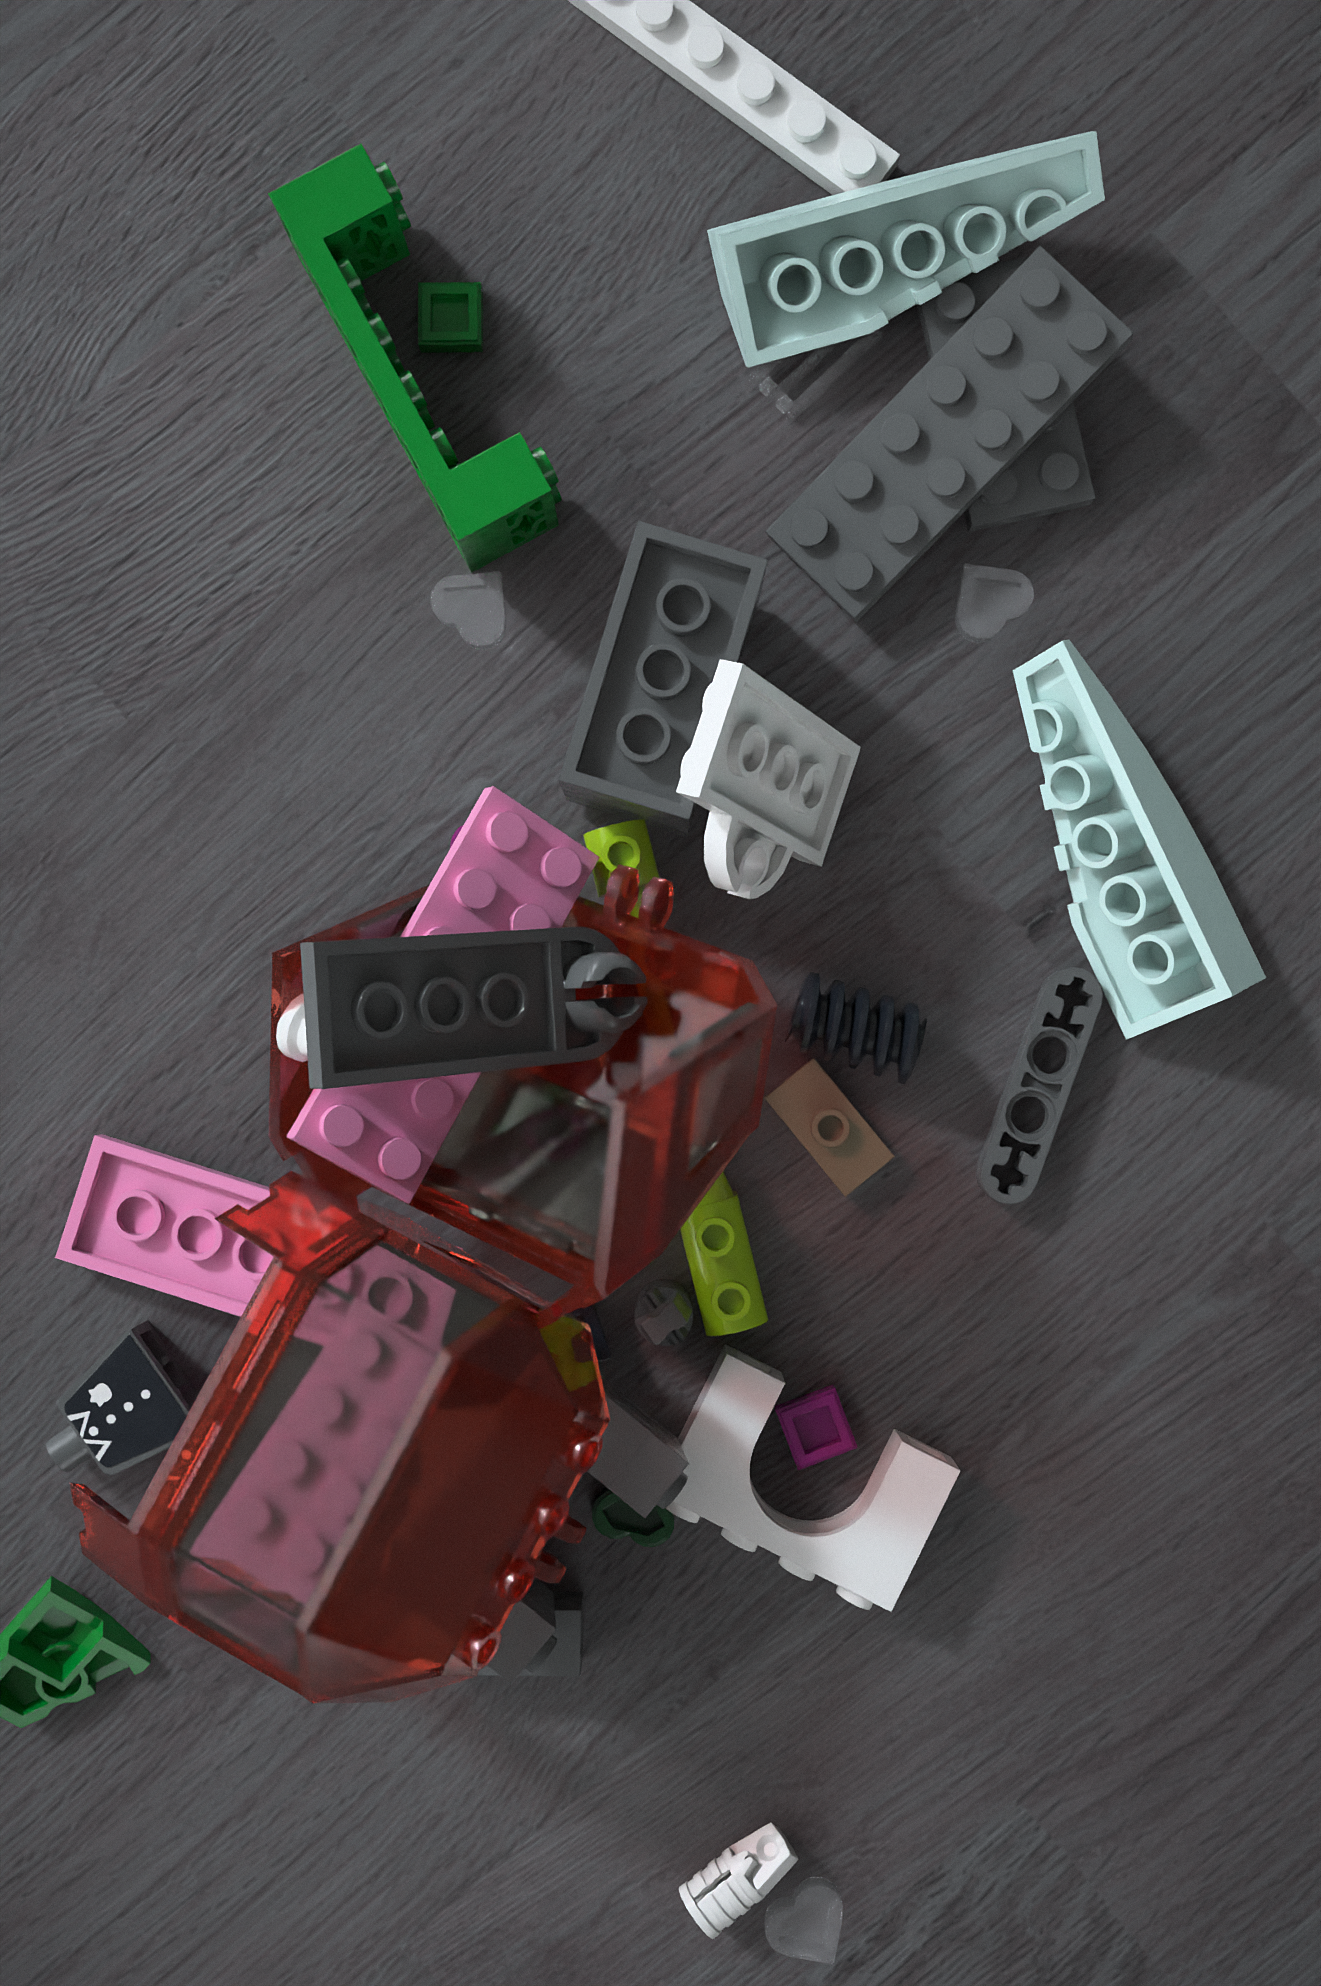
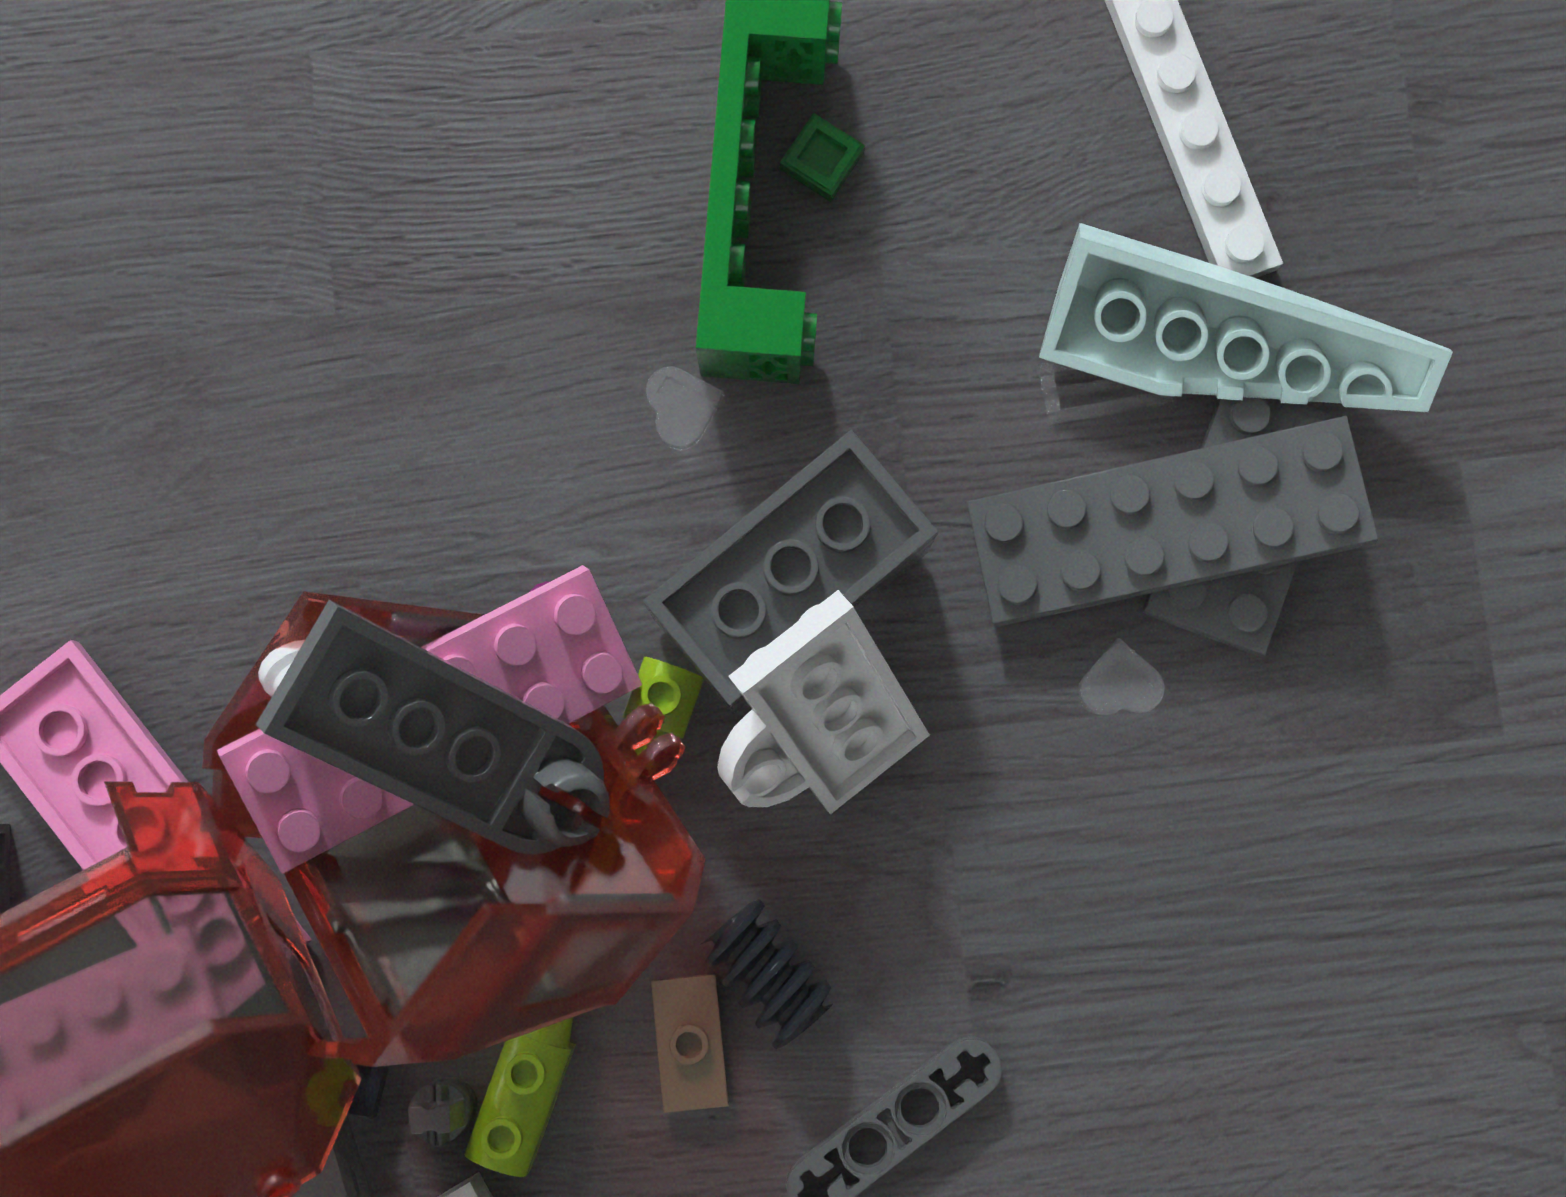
camera: 30 degrees right, 5 degrees down
light aqua wedge [1013,639,1266,1040] -> none

